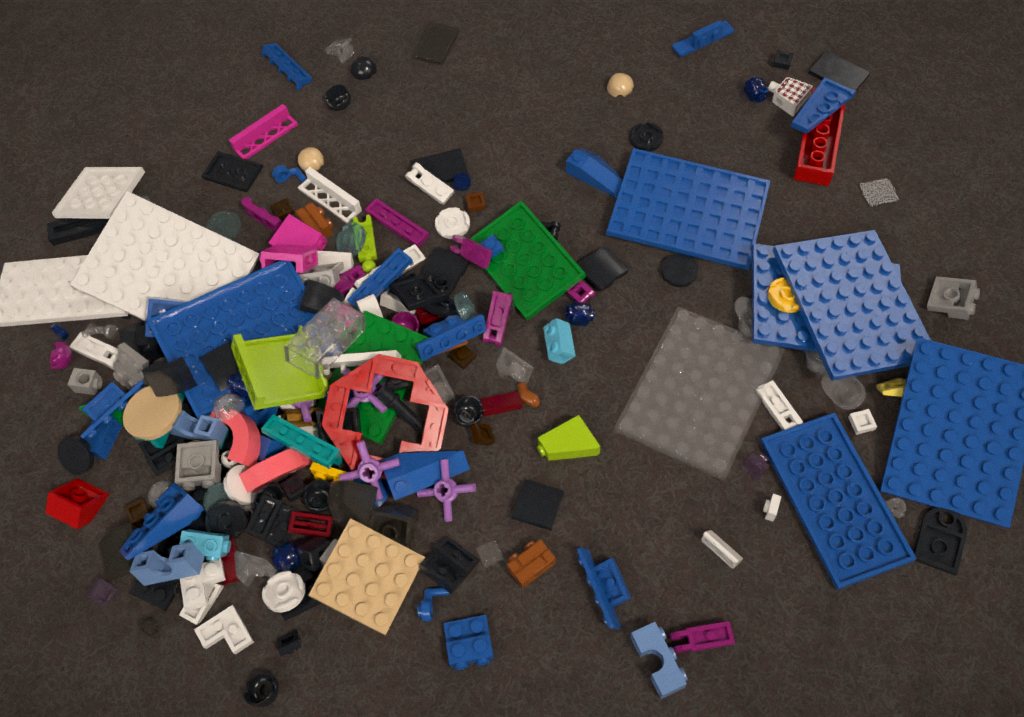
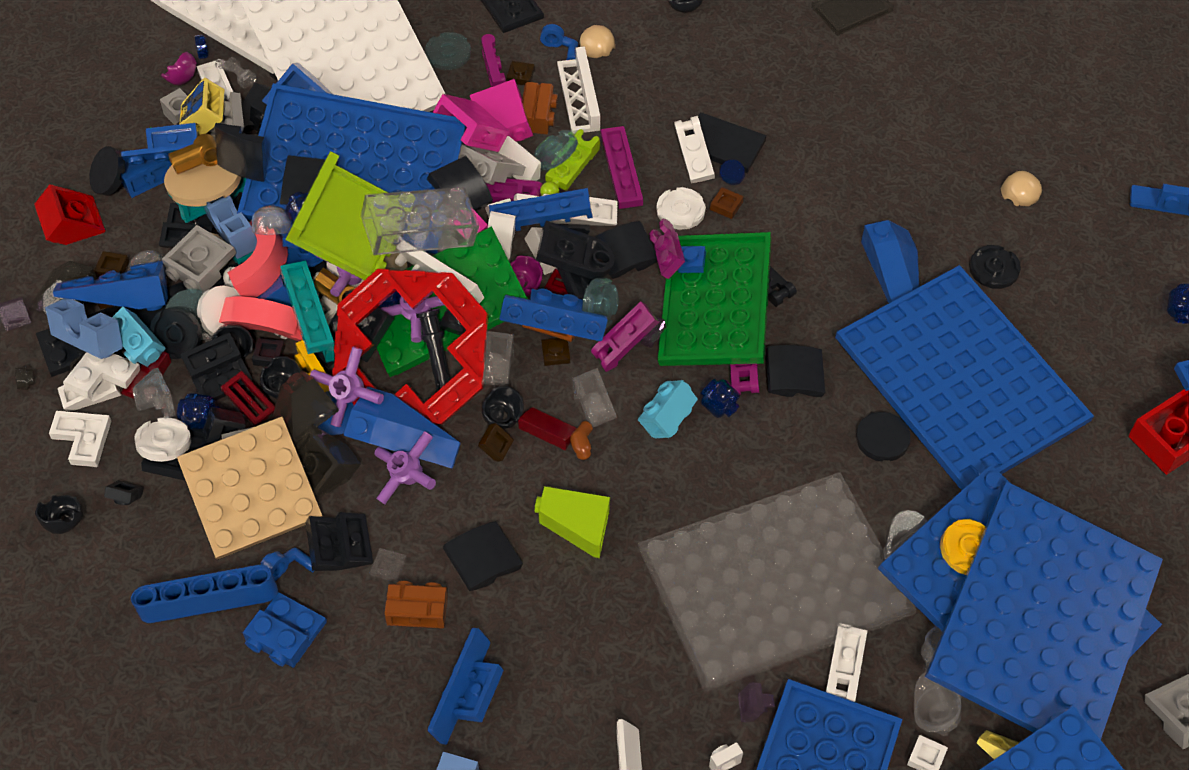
camera: 35 degrees right, 5 degrees down
none -> blue beam [131,565,278,623]
none -> pearl gold piece [168,134,217,174]
none -> light yellow torso [176,77,225,136]

